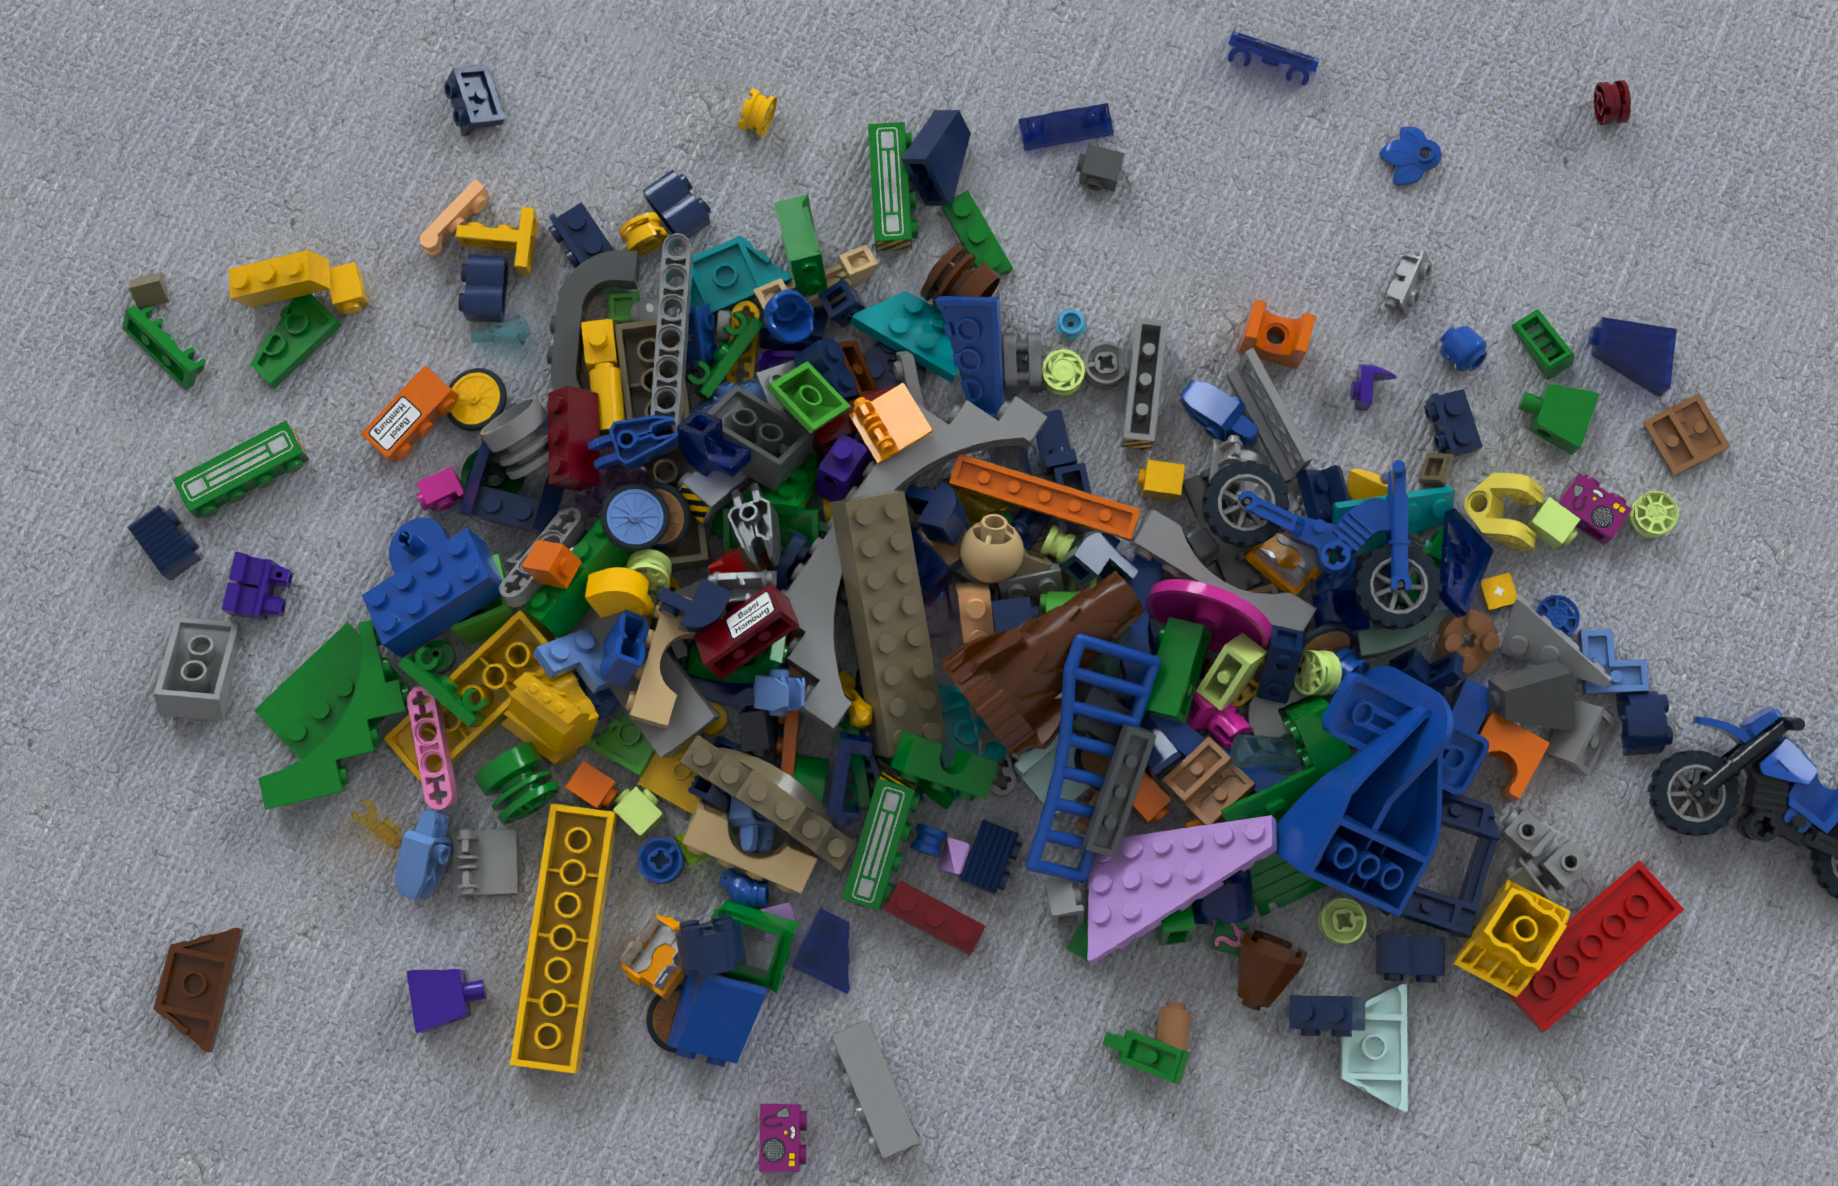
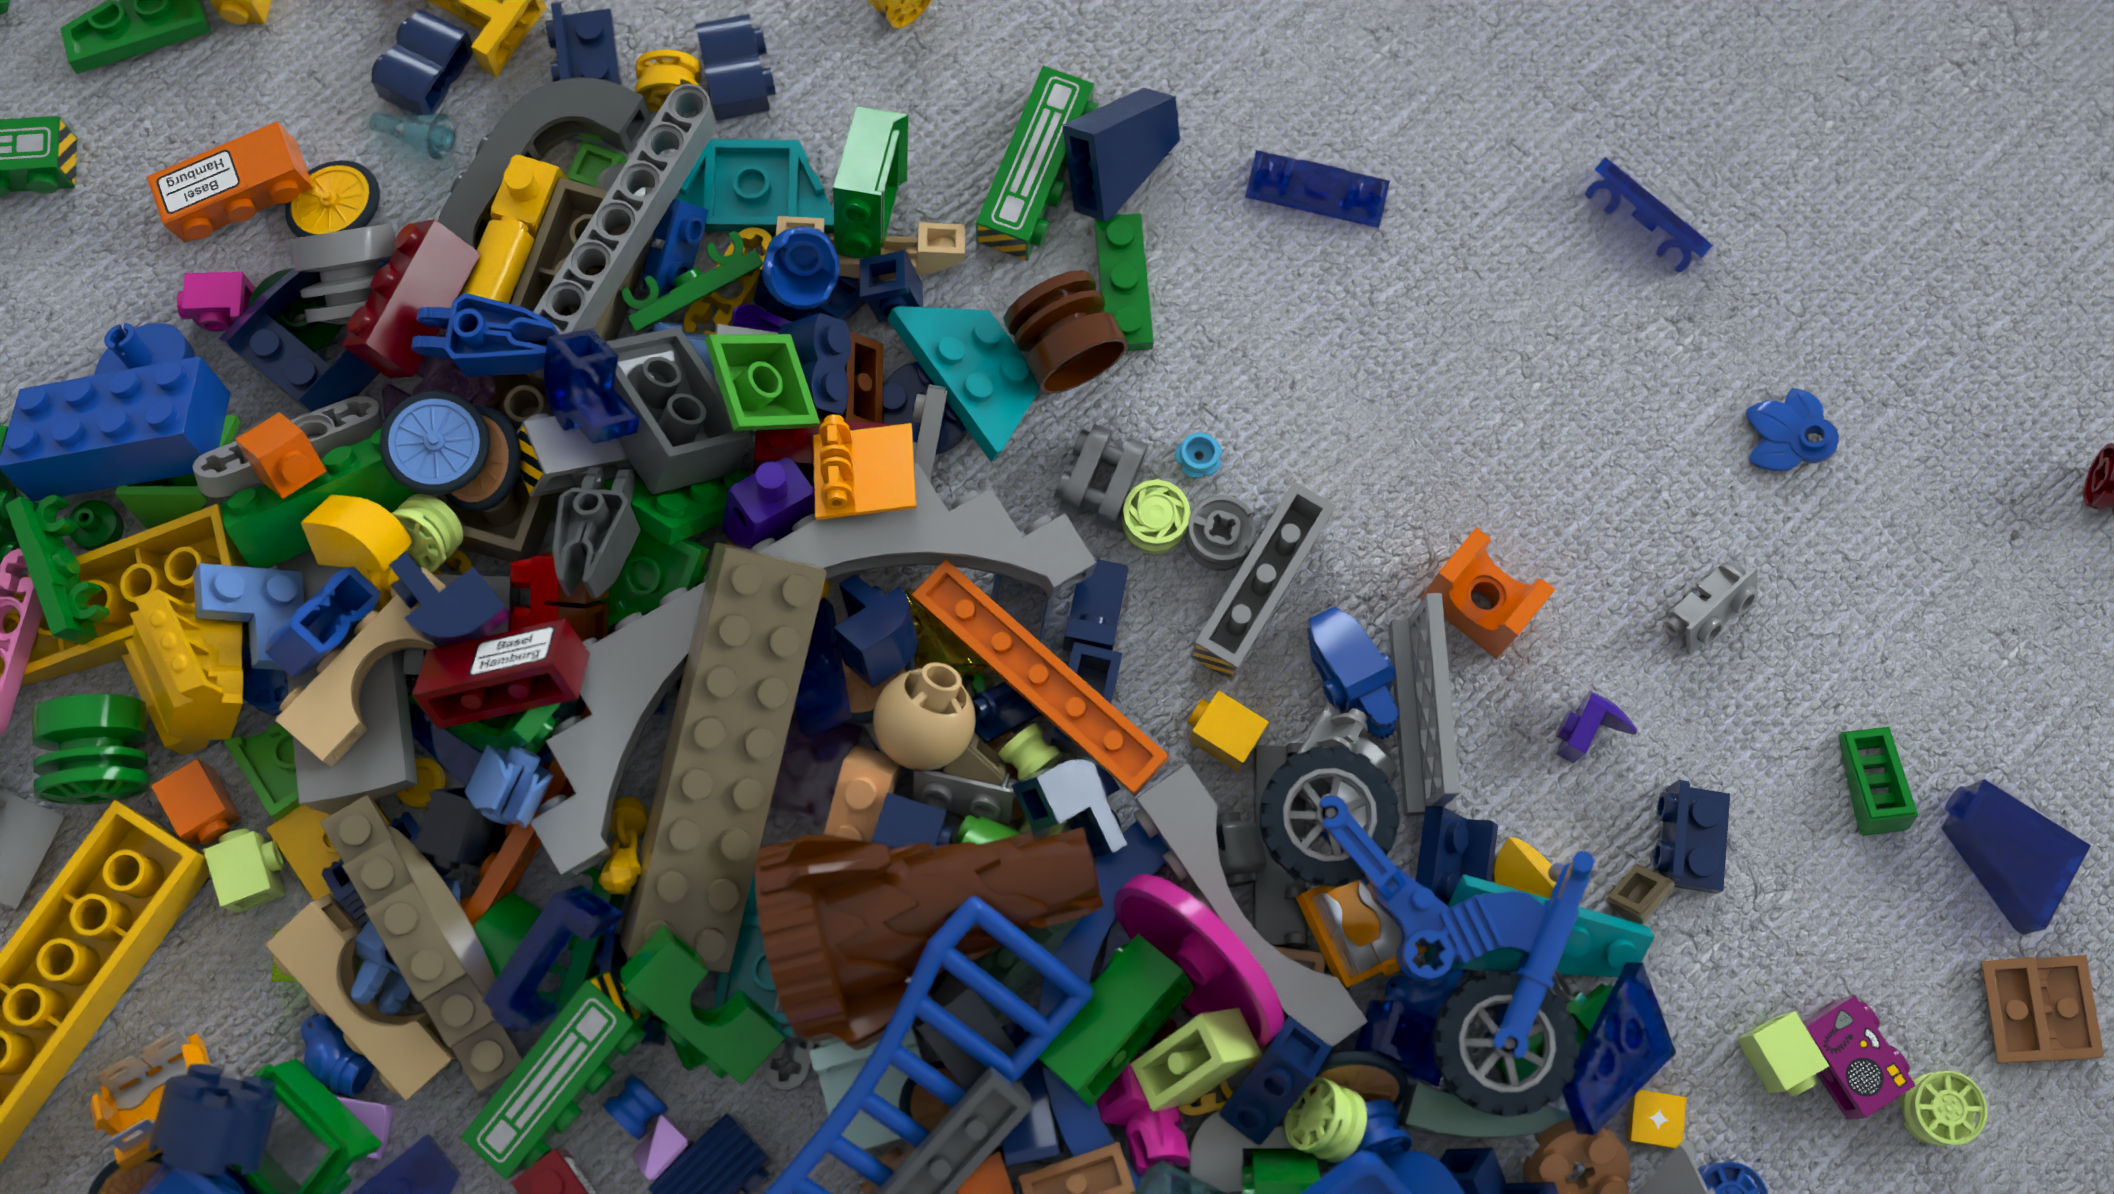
camera: 20 degrees right, 5 degrees down
blue wheel [638,837,685,884] -> none
light grey hinge [708,569,777,603] -> none
light grey tile [717,310,732,342] -> none
dark blue plate [773,532,811,589] -> none
blue wing [936,296,1004,421] -> none
dark grey brick [1076,144,1124,192] -> none
blue head [1440,326,1487,372] -> none
light yellow piece [1464,473,1545,551] -> none
green torso [1518,384,1600,455] -> none

